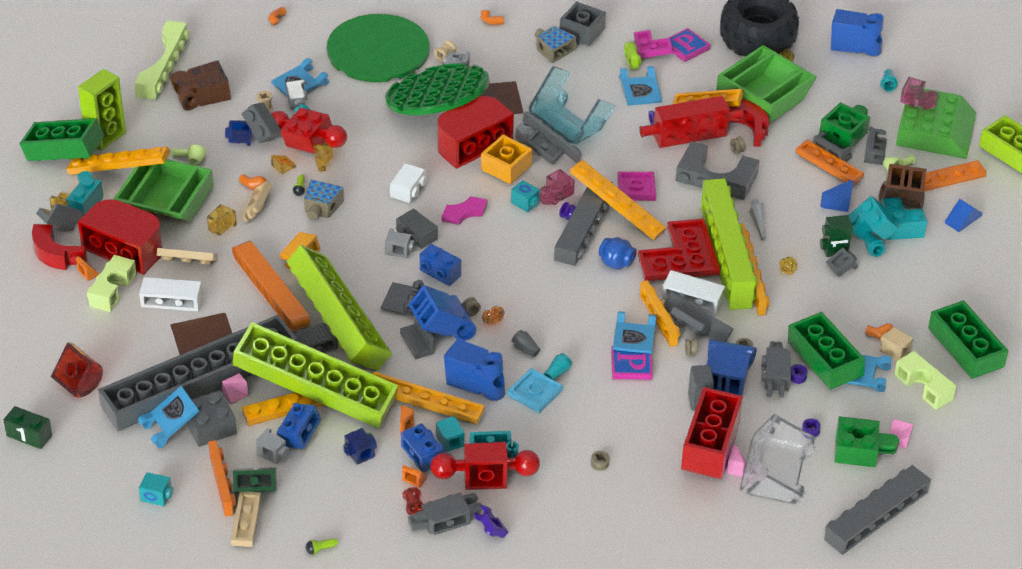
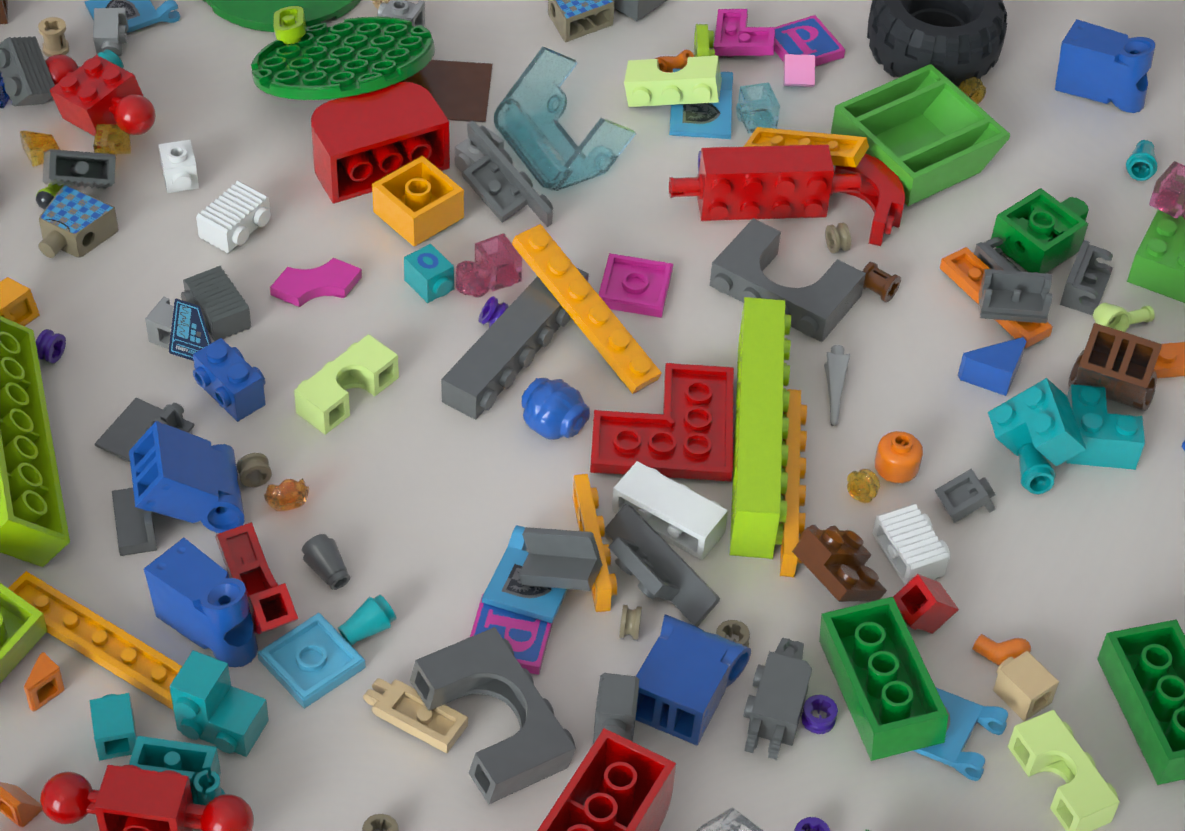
camera: 10 degrees right, 5 degrees up
blue brick [401,423,445,472] -> none
dark green brick [820,215,853,257] -> none
none -> dark purple bush [36,329,66,363]
none -> dark grey brick [43,149,116,189]
none -> white brick [158,140,199,193]
none -> sticker [168,298,211,361]
none -> teal brick [169,650,269,757]
none -> red arch [215,522,298,634]
none -> lime plate [273,6,306,44]
none -> yellowish green arch [294,334,399,435]
none -> tan hinge [363,678,468,753]
none -> dark grey arch [410,627,576,804]
none -> dark grey panel [518,527,603,591]
none -> yellowish green arch [624,56,722,107]
none -> orange arm [655,50,694,73]
none -> clear light blue brick [736,82,780,134]
none -> bright pink tile [784,54,815,87]
none -> reddish brown plate [792,525,887,602]
none -> reddish brown bush [863,262,901,302]
none -> white brick [872,504,950,585]
none -> orange head [875,431,923,483]
none -> red brick [893,574,959,634]
none -> dark grey hinge [978,269,1052,323]

